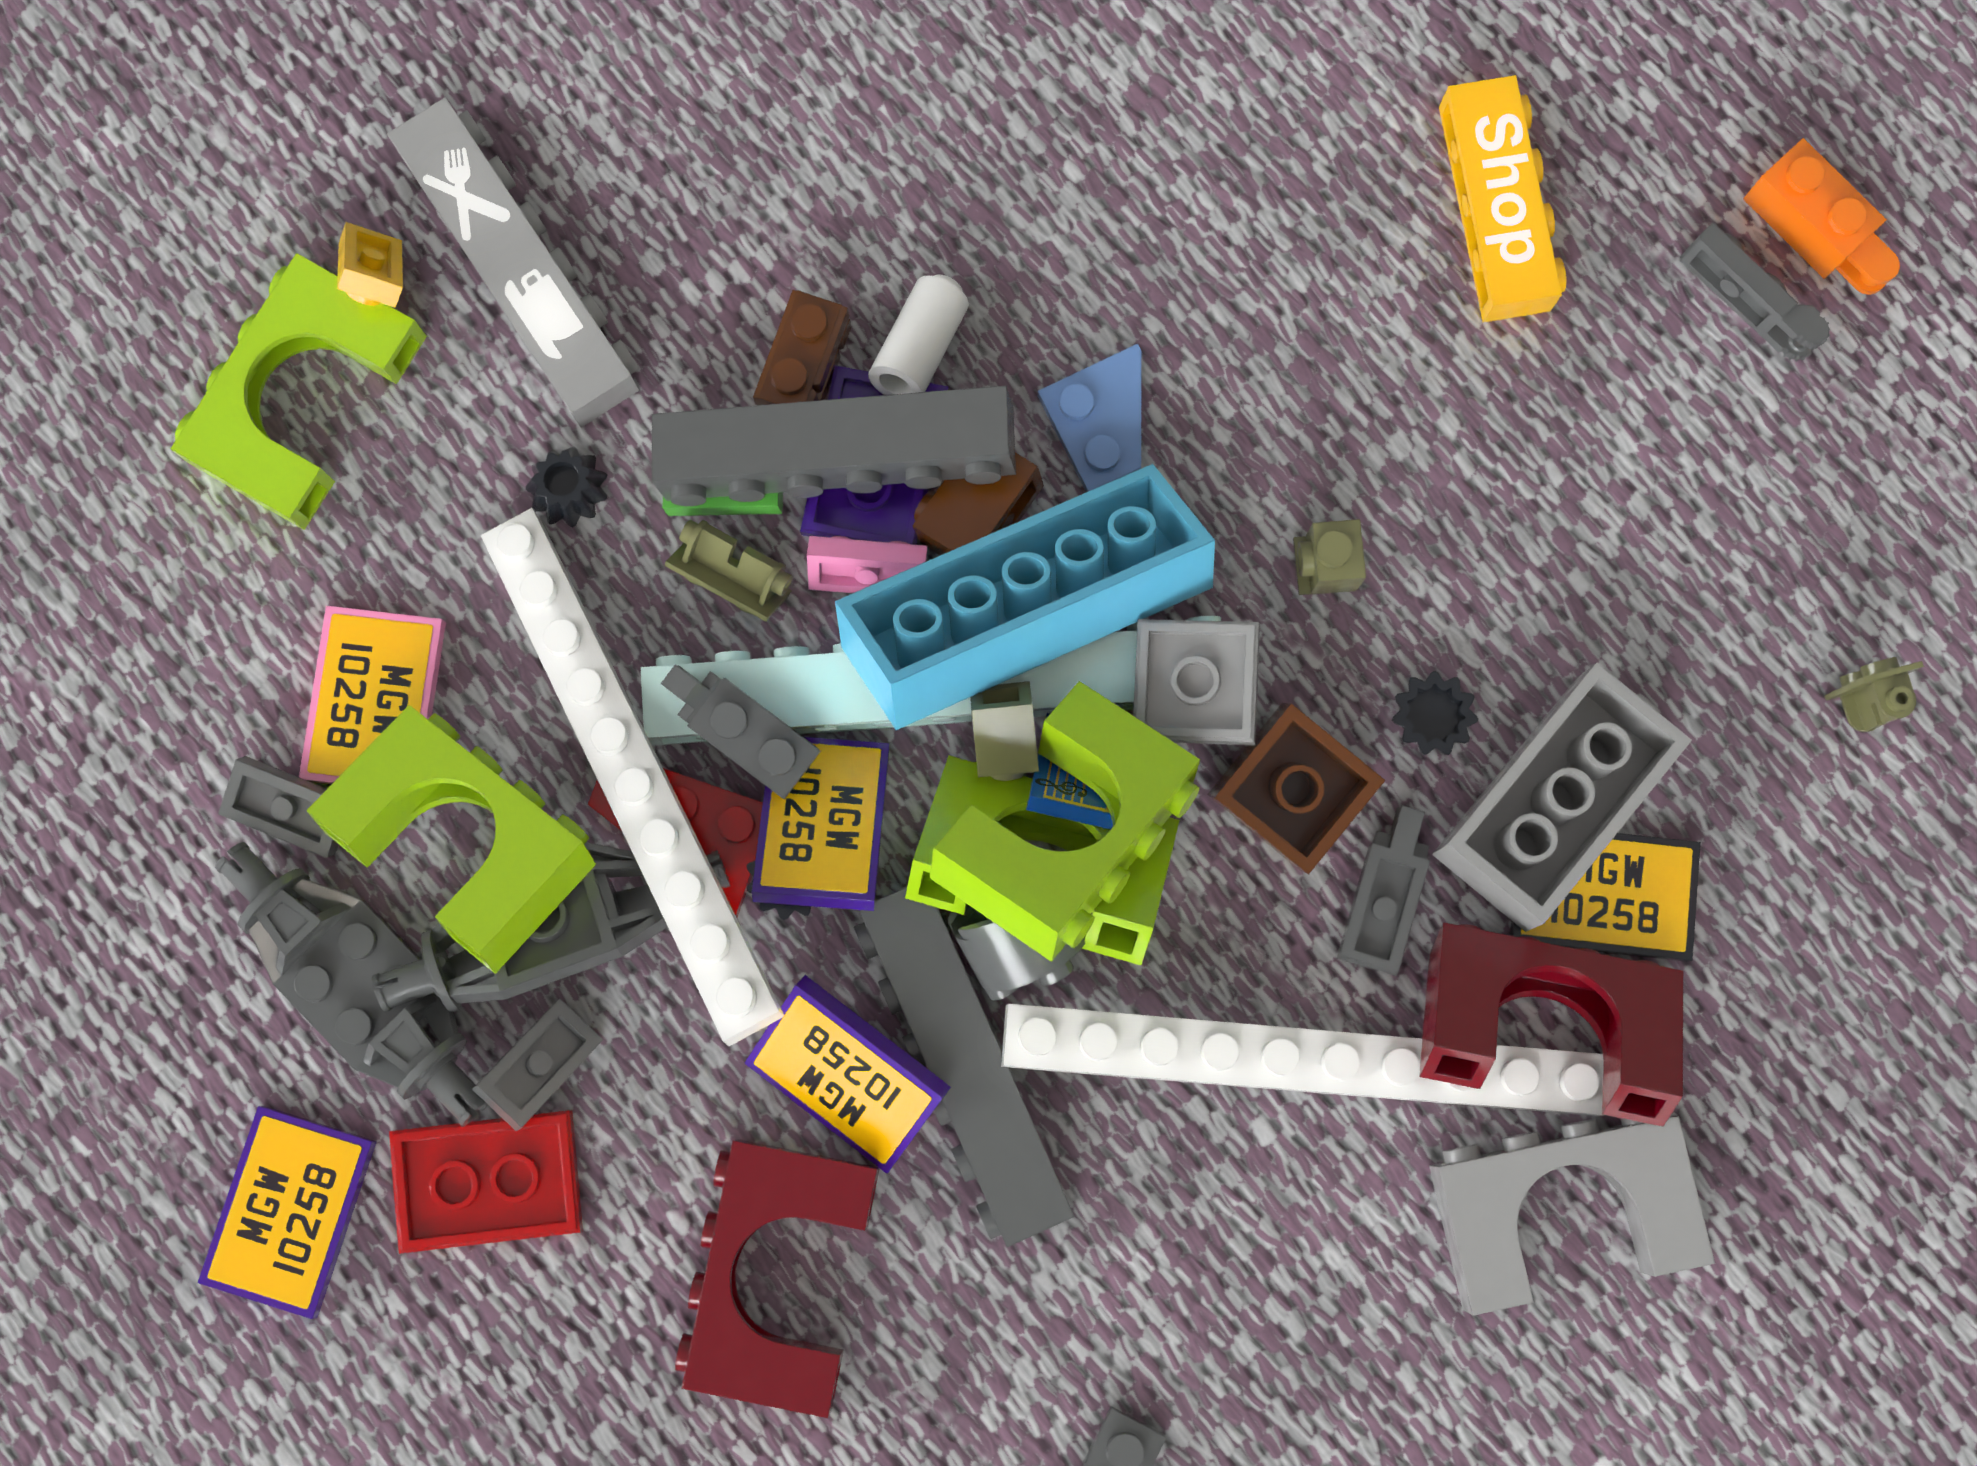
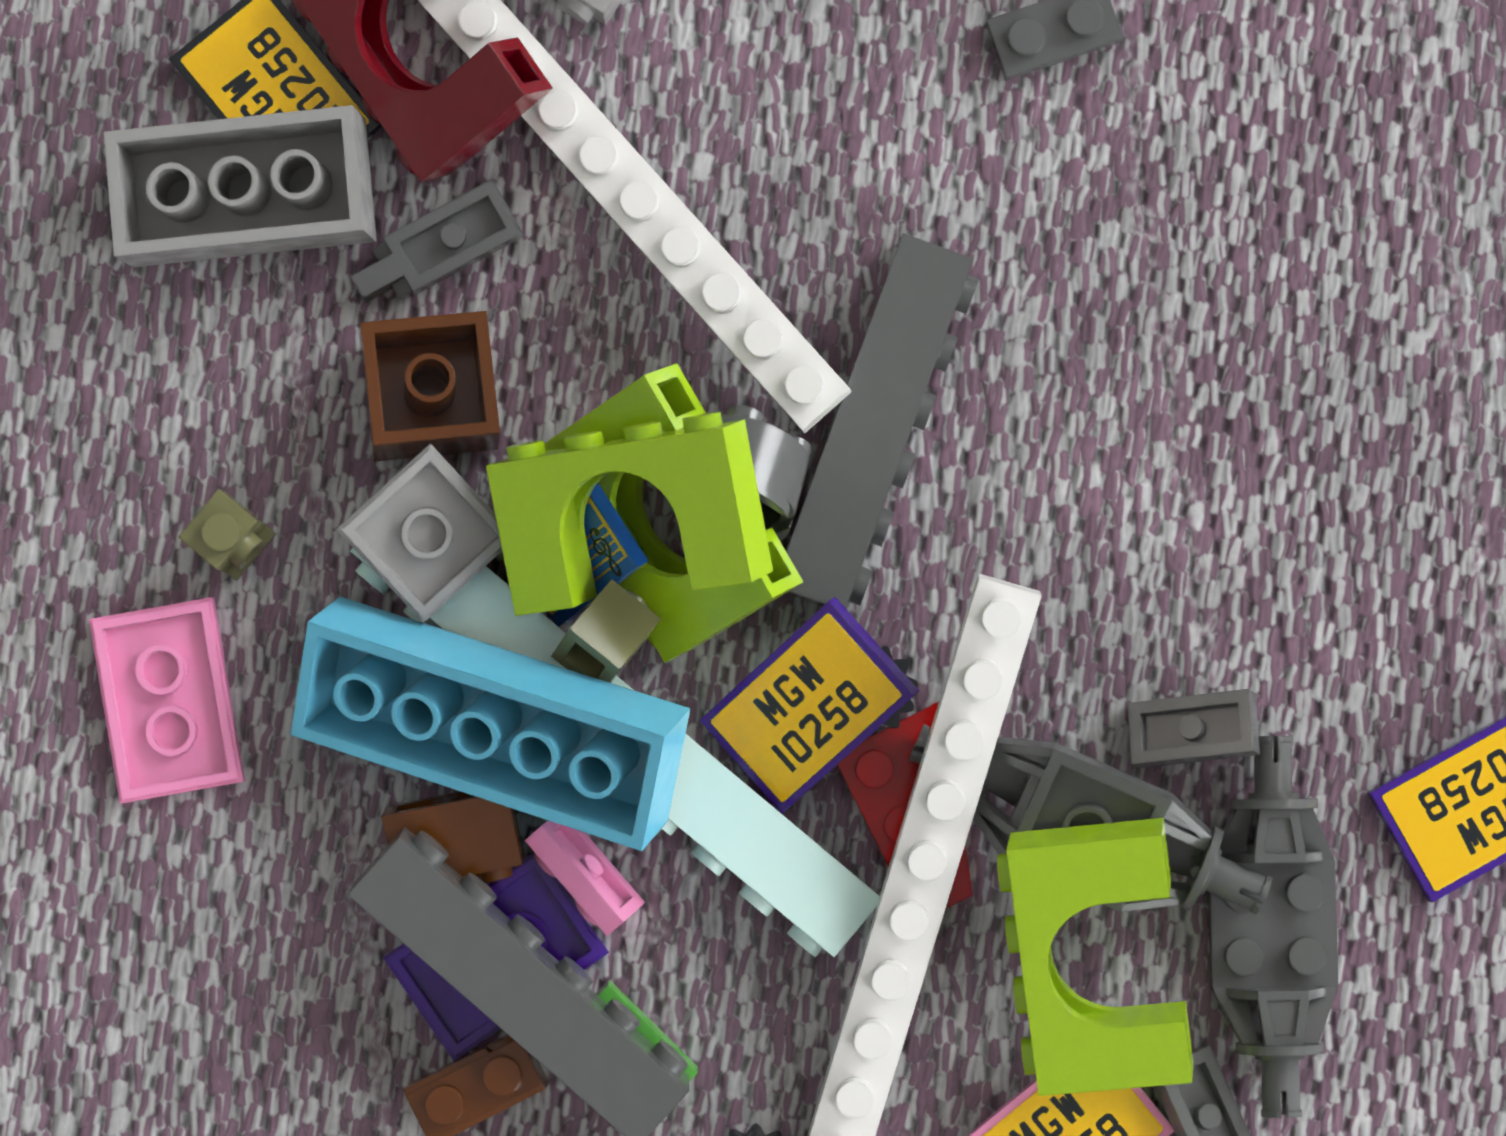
camera: 140 degrees left, 5 degrees up
red tile [389,1110,583,1254] -> none
dark grey hinge [661,664,821,799] -> none
olive hinge [664,520,793,622] -> none
dark red arch [675,1139,880,1418] -> none
tile [744,975,951,1174] -> none
white brick [868,274,969,395] -> none
medium blue wing [1037,344,1142,492] -> none
black piece [1392,671,1479,755] -> none
none -> bright pink tile [89,597,246,804]

